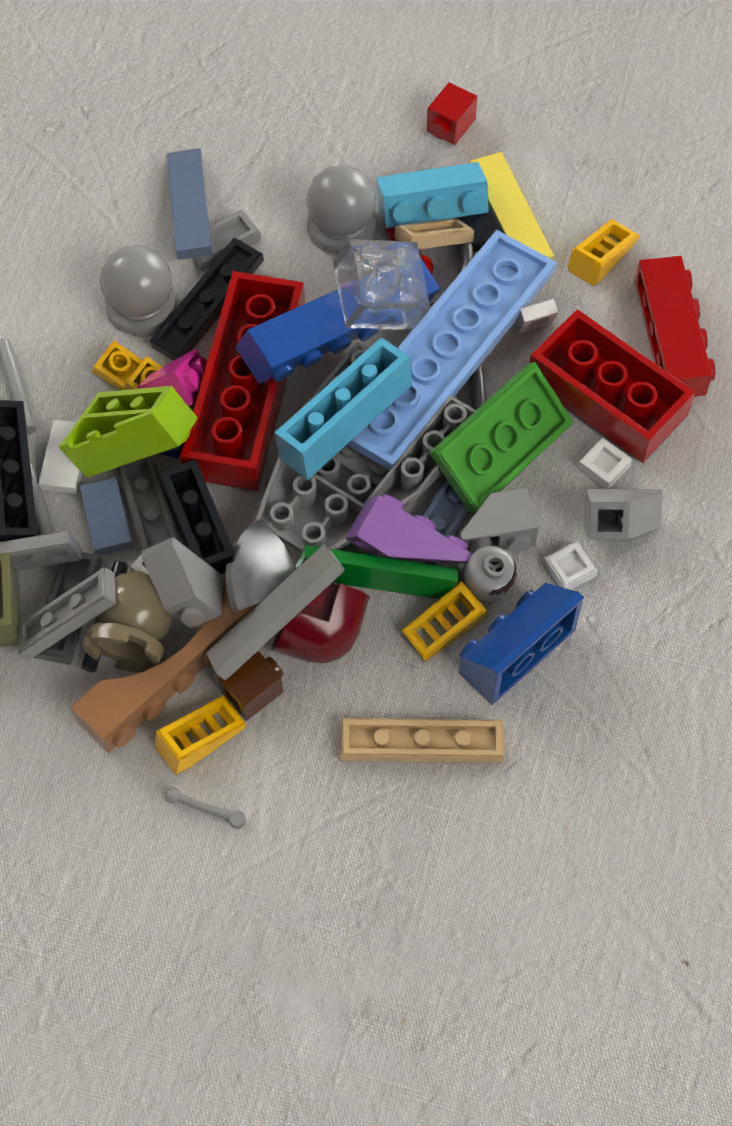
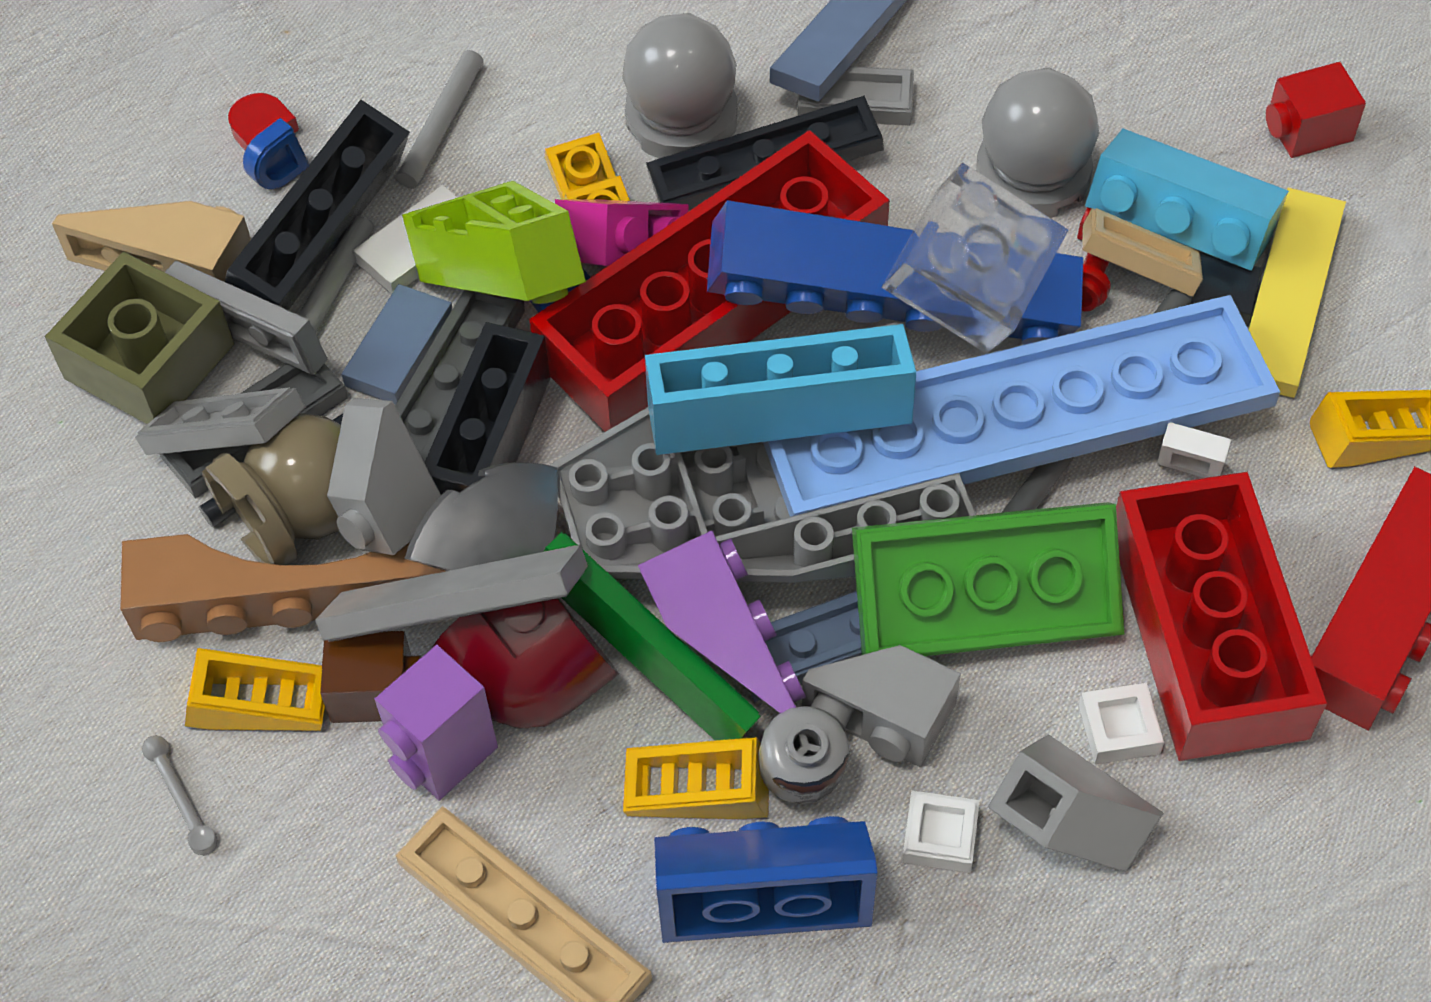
camera: 40 degrees right, 5 degrees down
none -> medium lavender brick [375,645,498,801]

